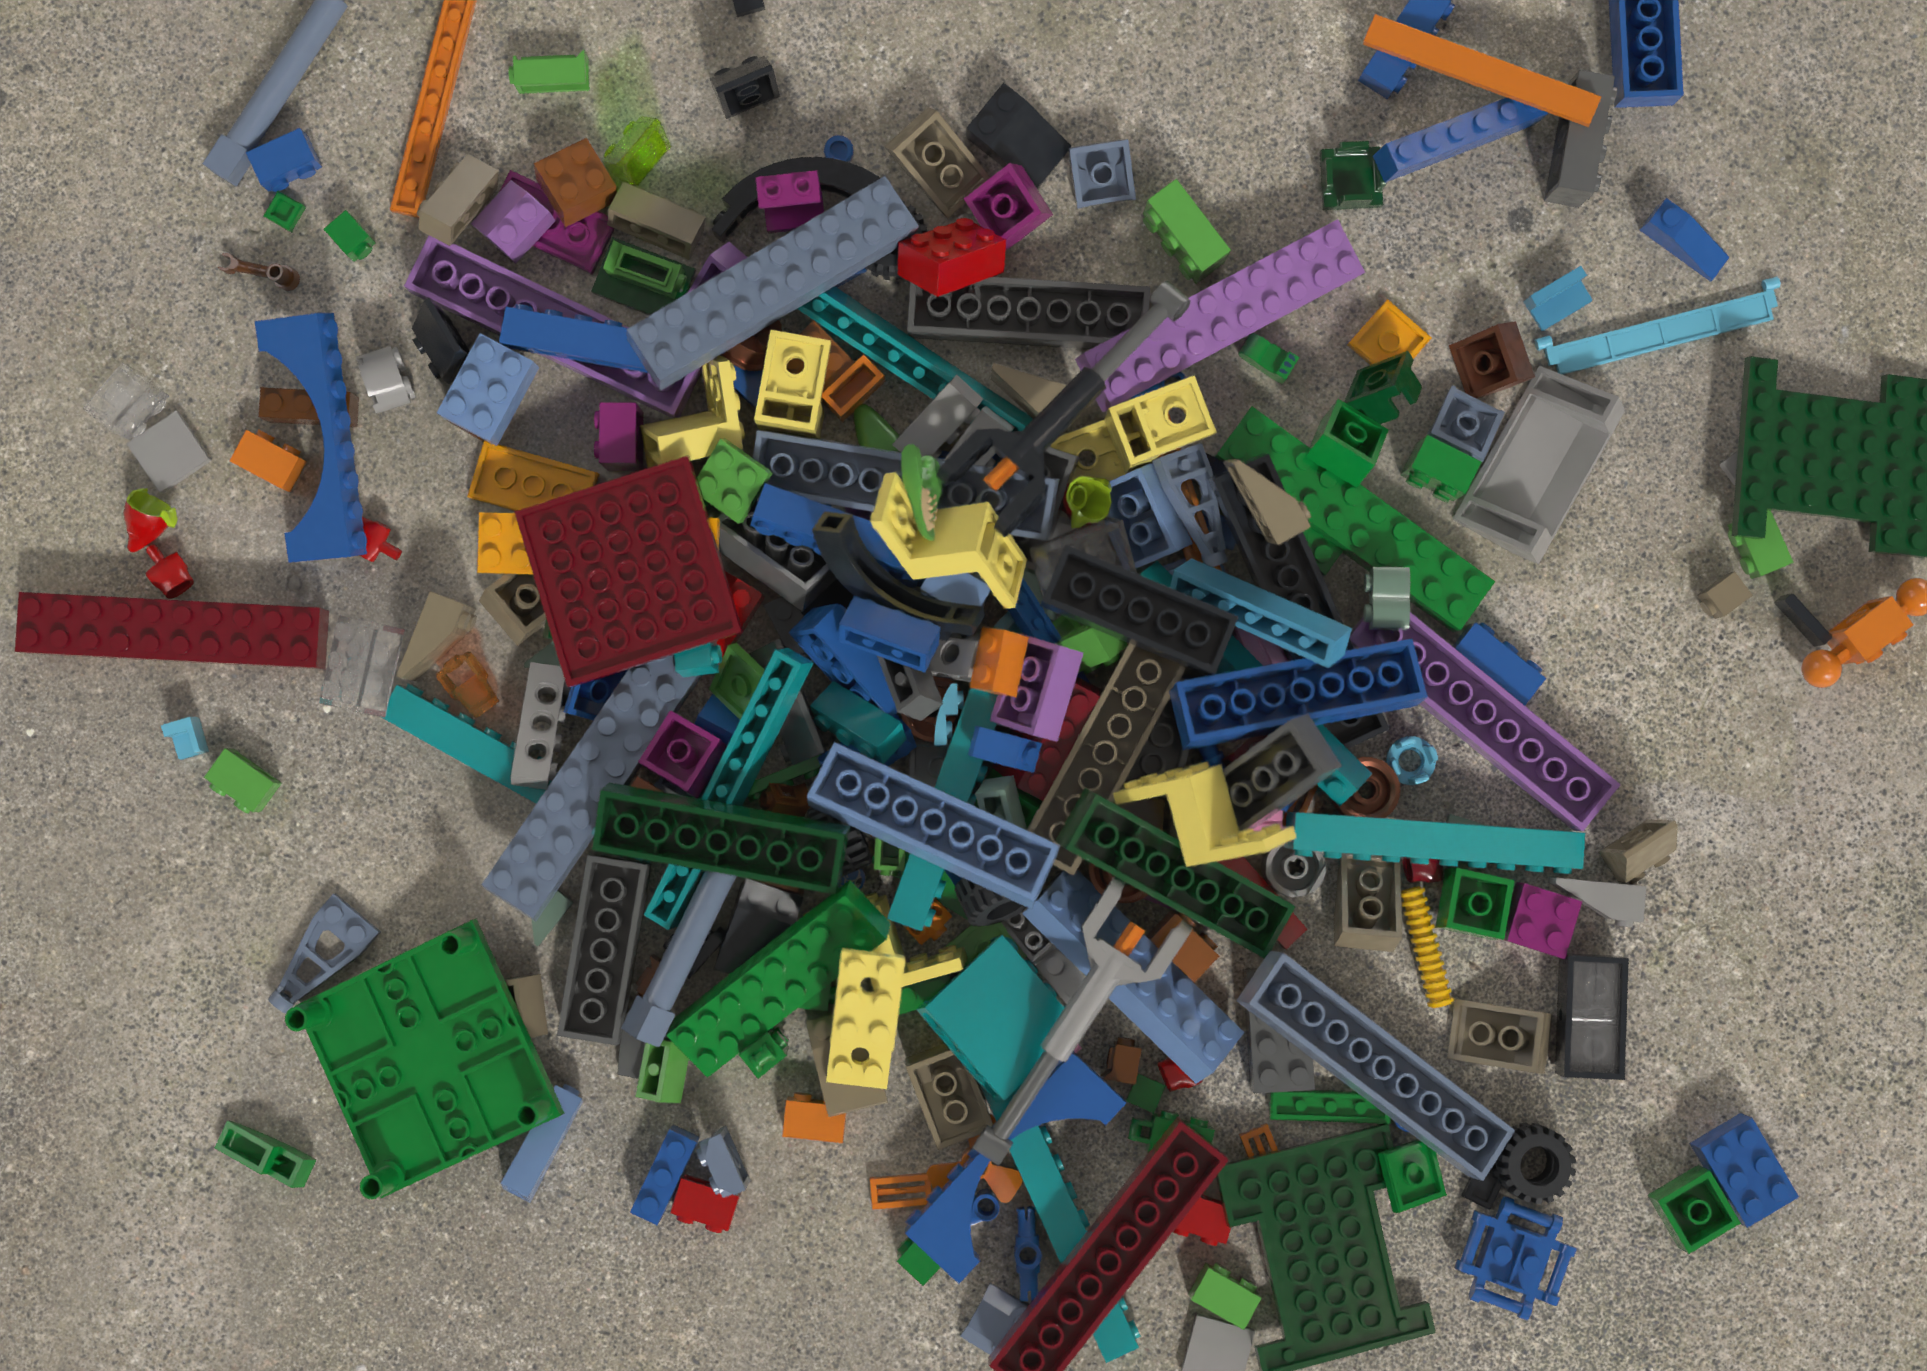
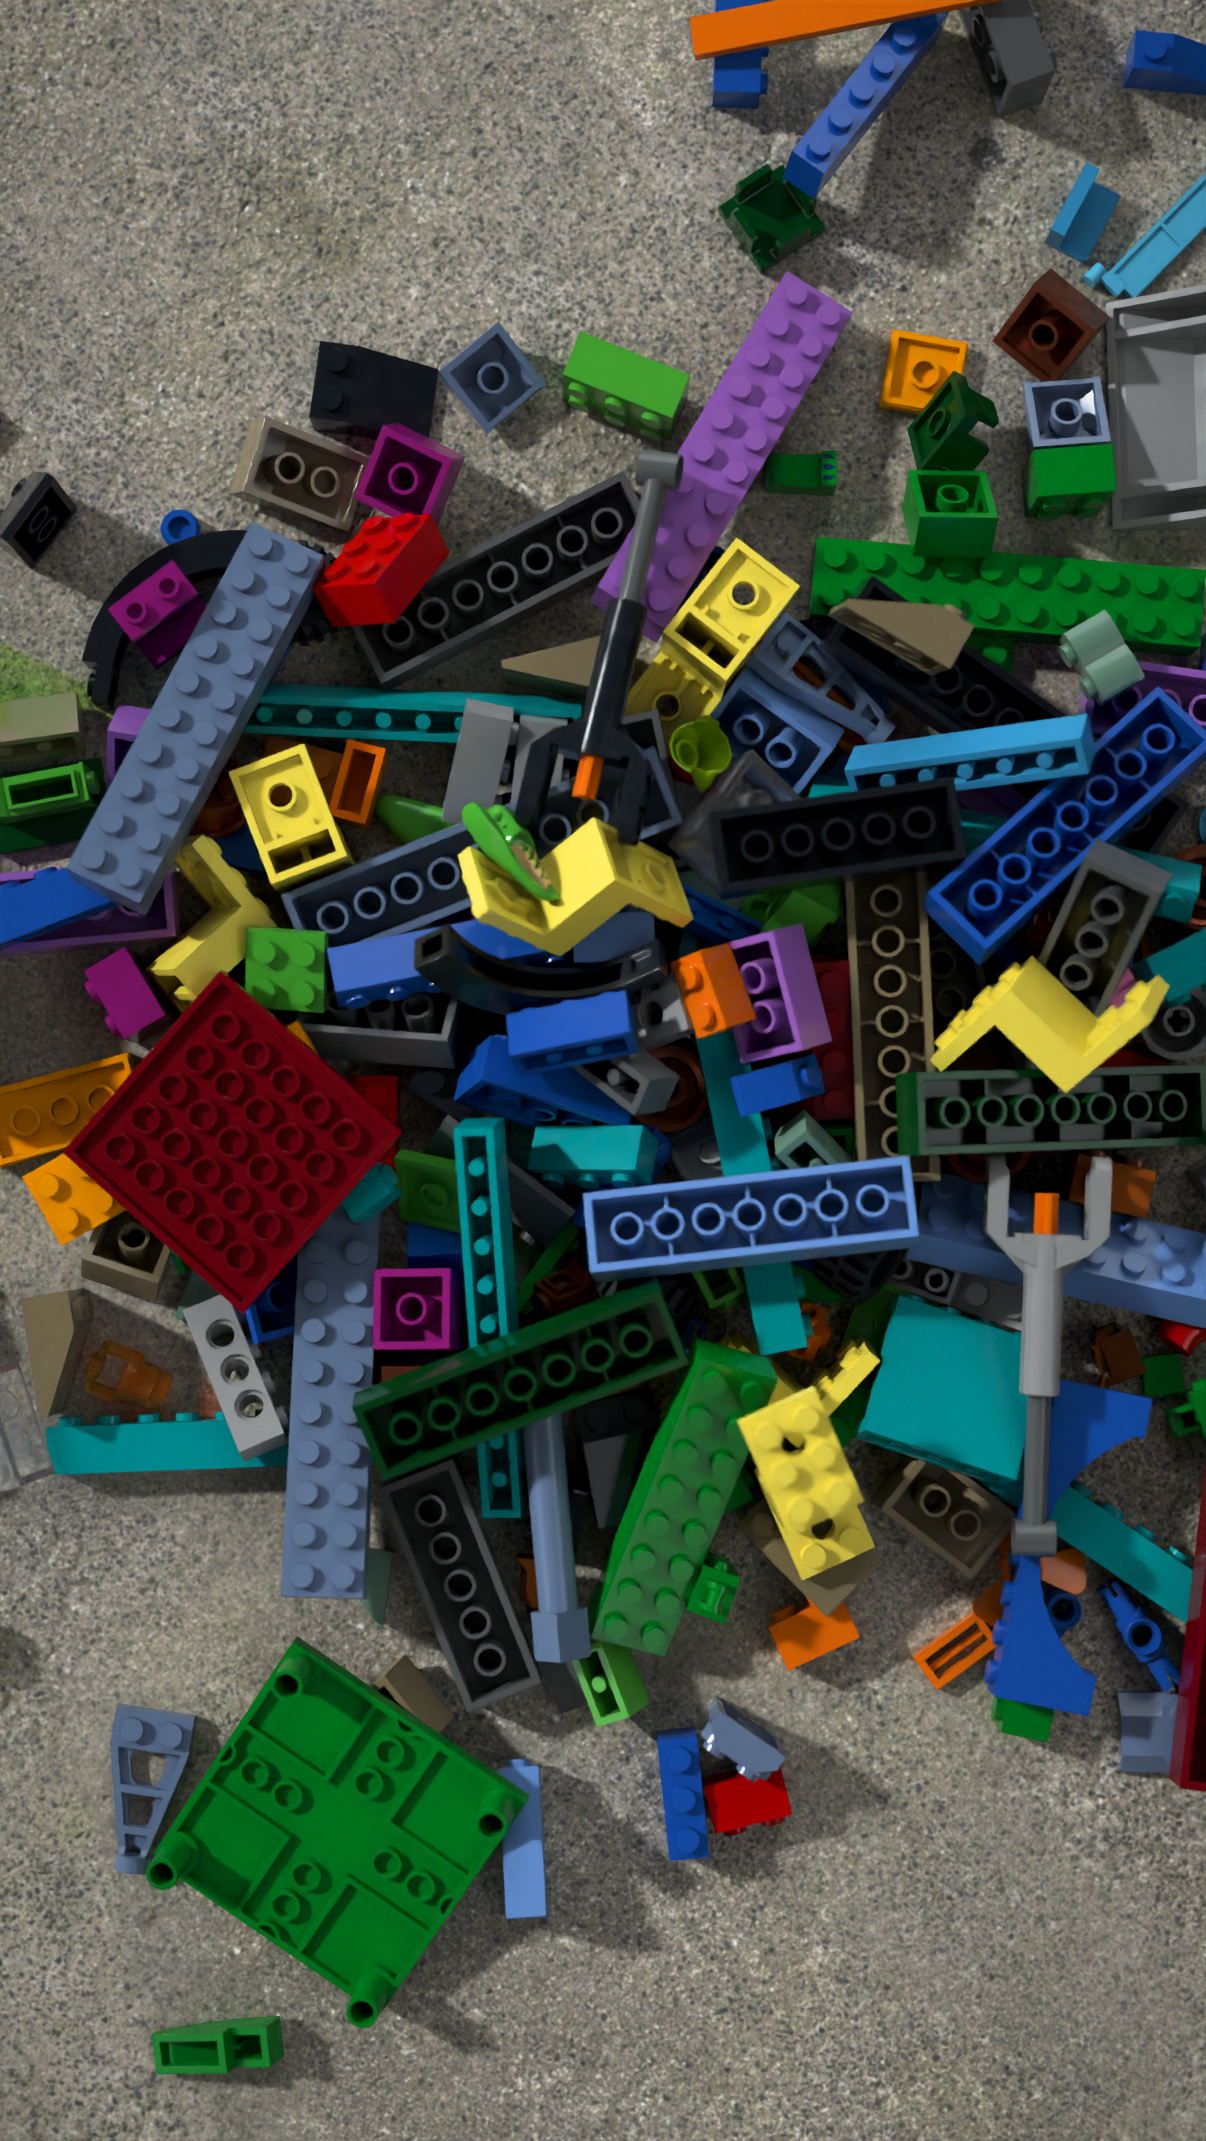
camera: 30 degrees left, 0 degrees up
medium azure slope [934,684,964,747] -> none

